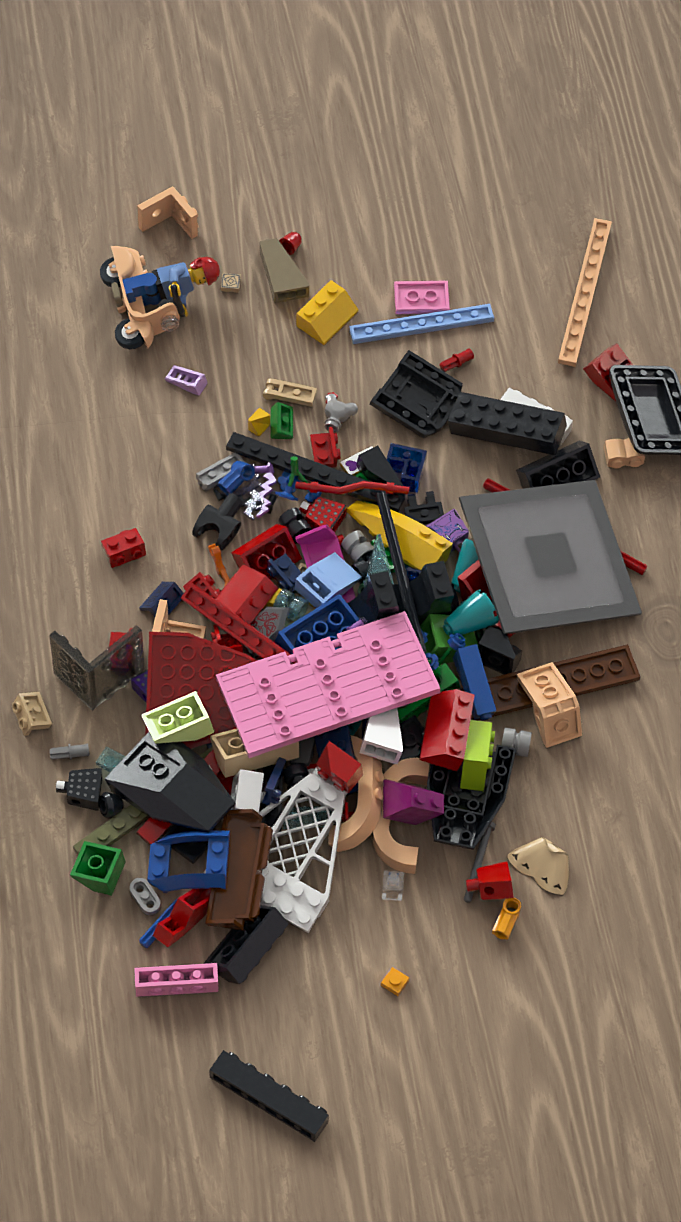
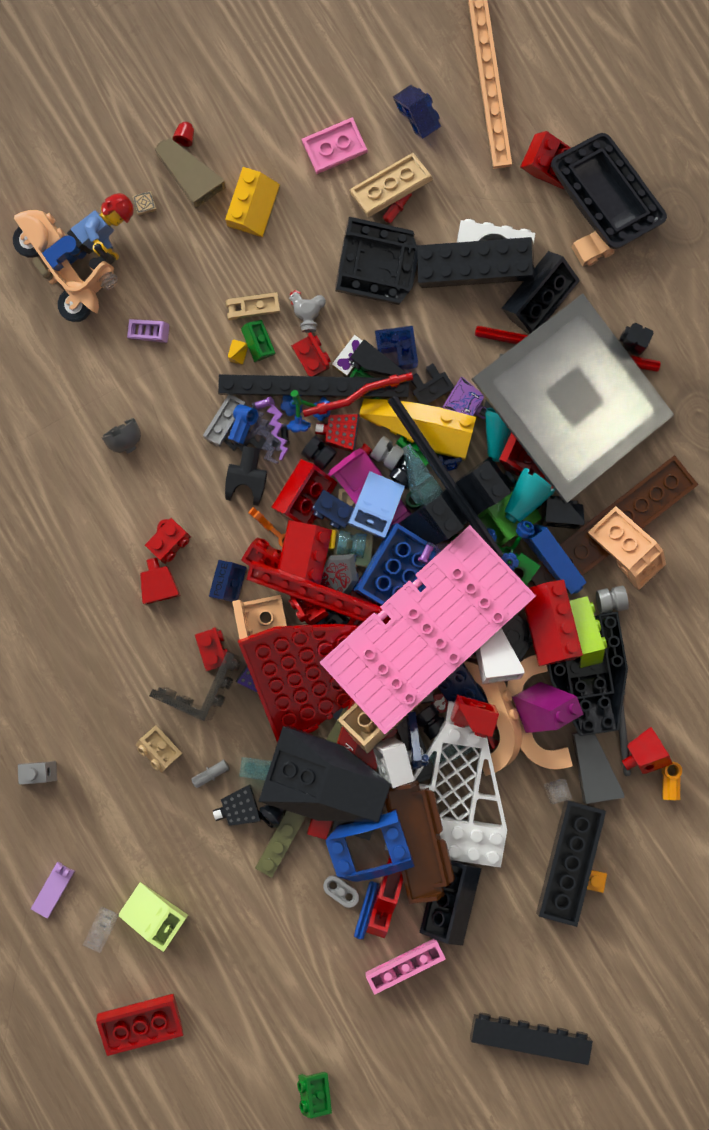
camera: 20 degrees left, 25 degrees up
green slope [70,841,126,896] -> none
light nougat bracket [137,186,199,239] -> none
yellowish green slope [141,691,214,743] -> none
light blue tile [349,304,494,344] -> none
tan piece [507,837,569,895] -> none
none -> dark grey cylinder [102,418,141,454]
none -> red torso [140,558,181,605]
none -> green bracket [297,1072,332,1119]
none -> tan tile [349,153,433,218]
none -> clear blue brick [393,85,441,139]
none -> black brick [536,799,606,927]
none -> dark grey slope [571,730,625,804]
none -> black brick [619,323,654,356]

